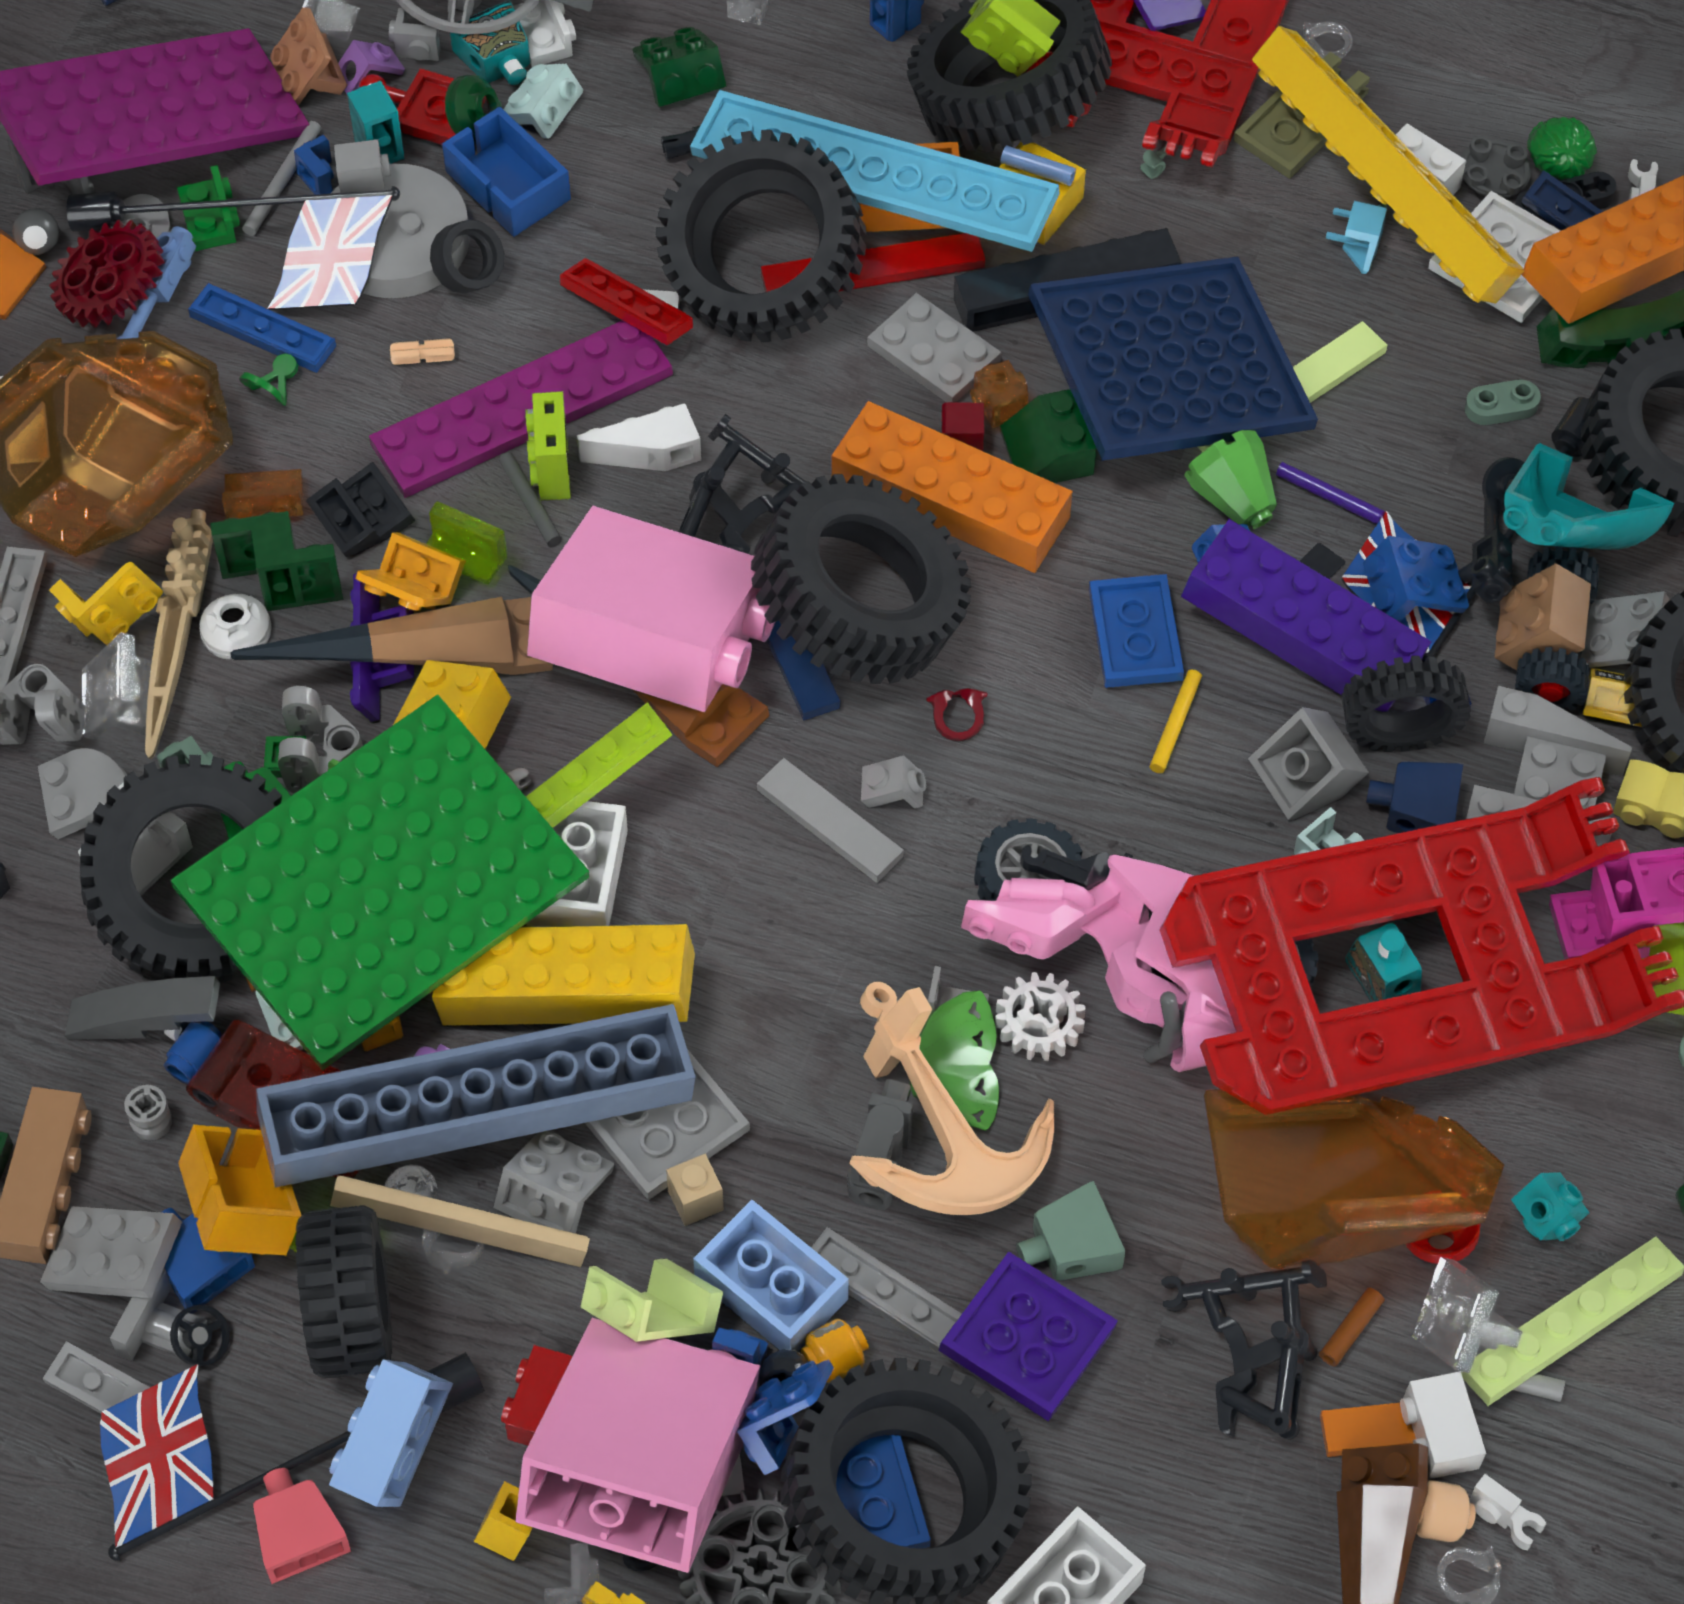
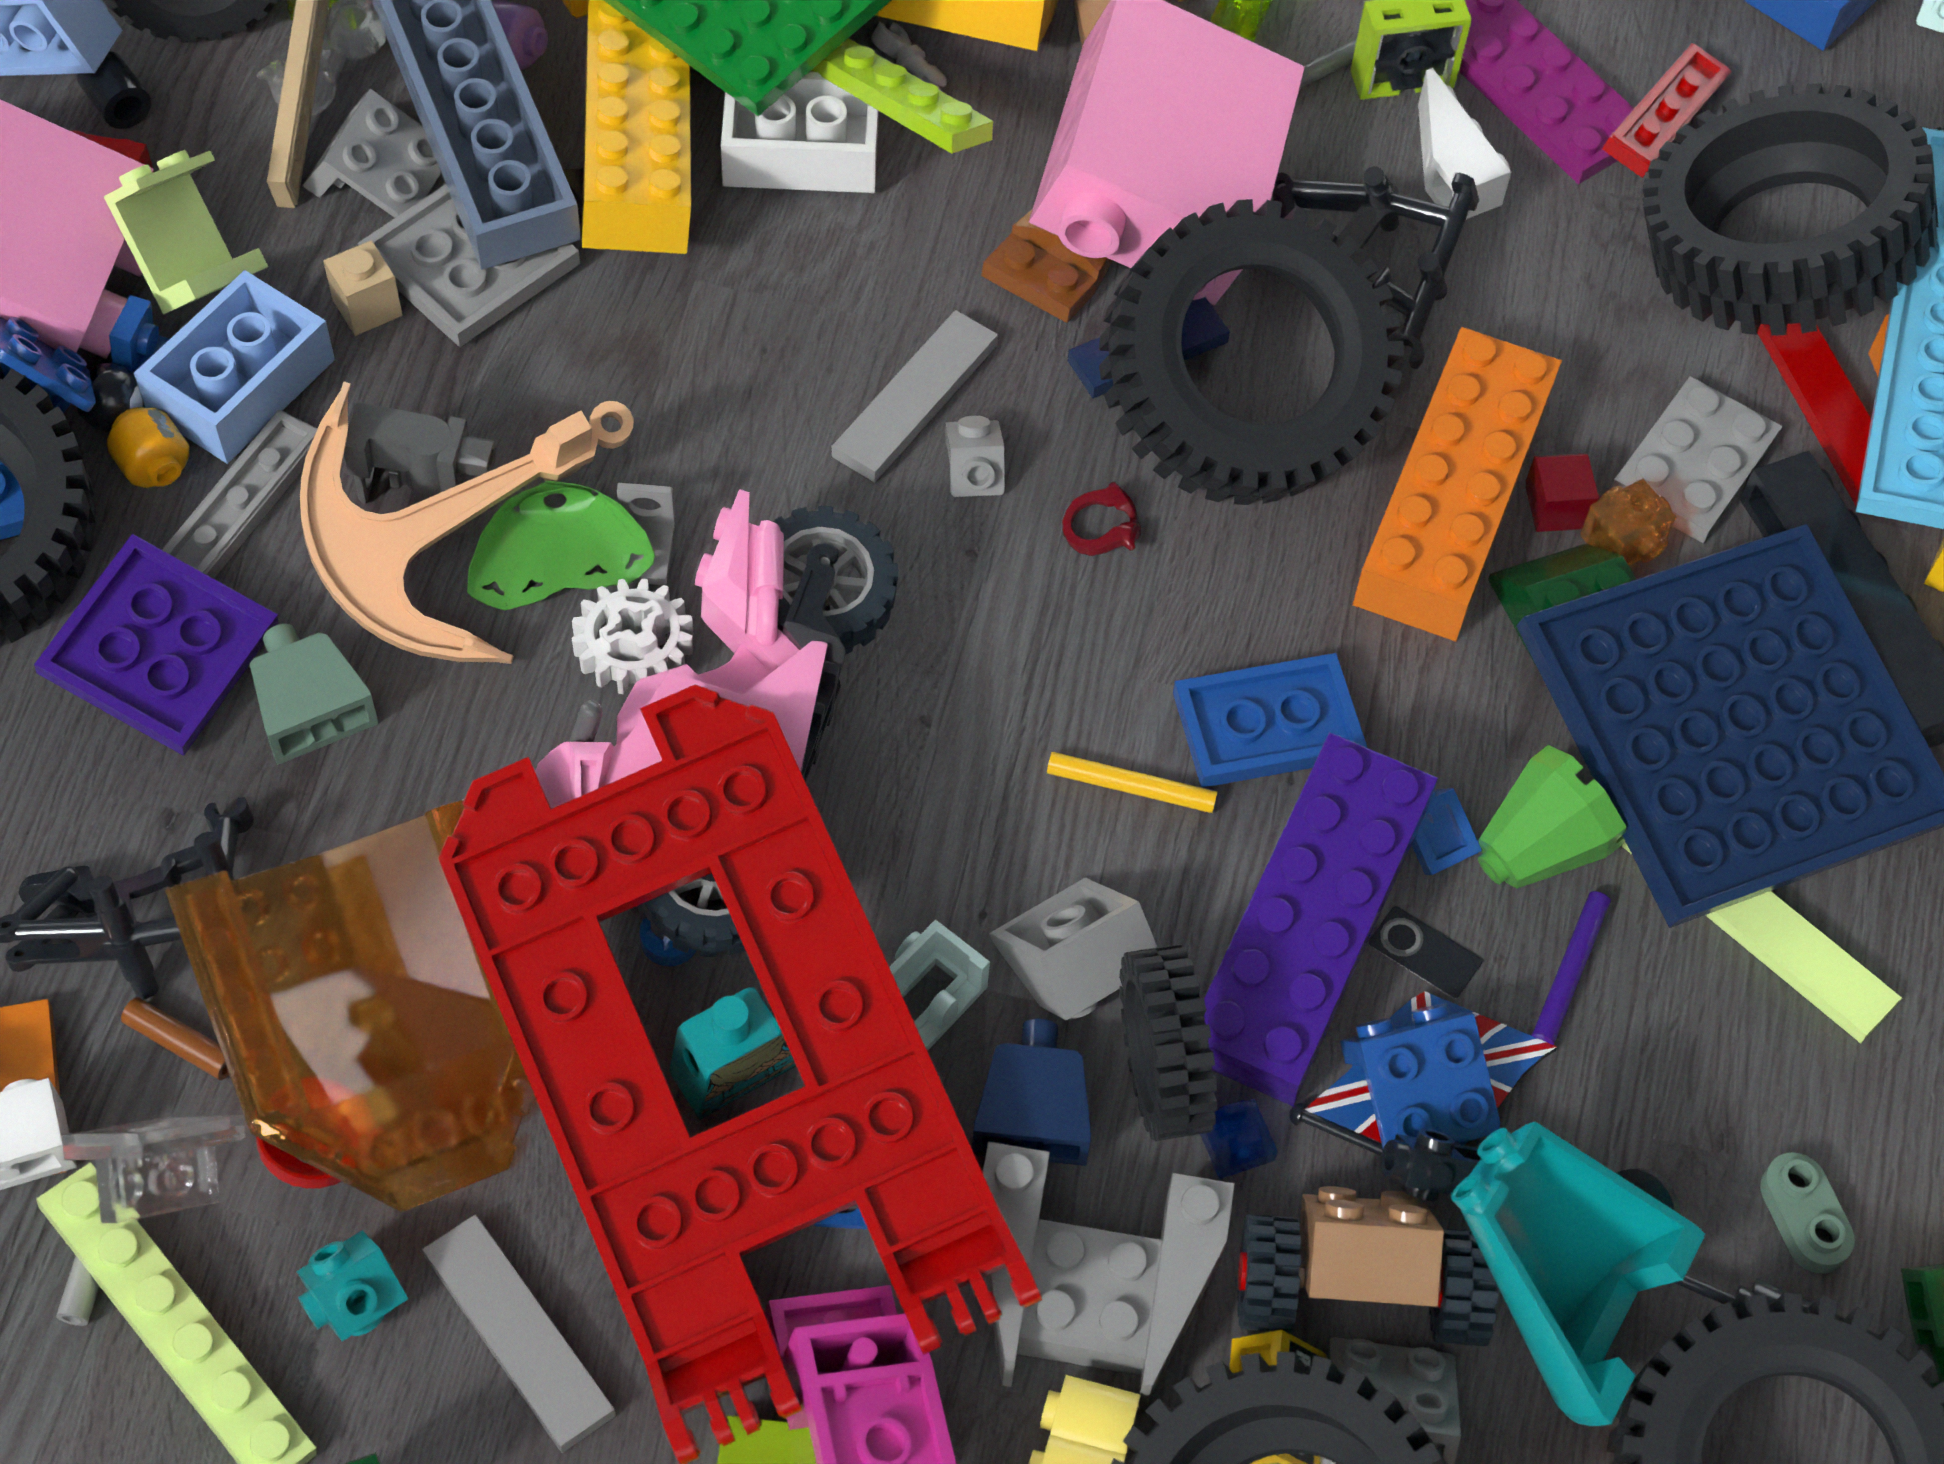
camera: 80 degrees right, 0 degrees up
none -> light grey tile [422,1214,616,1453]

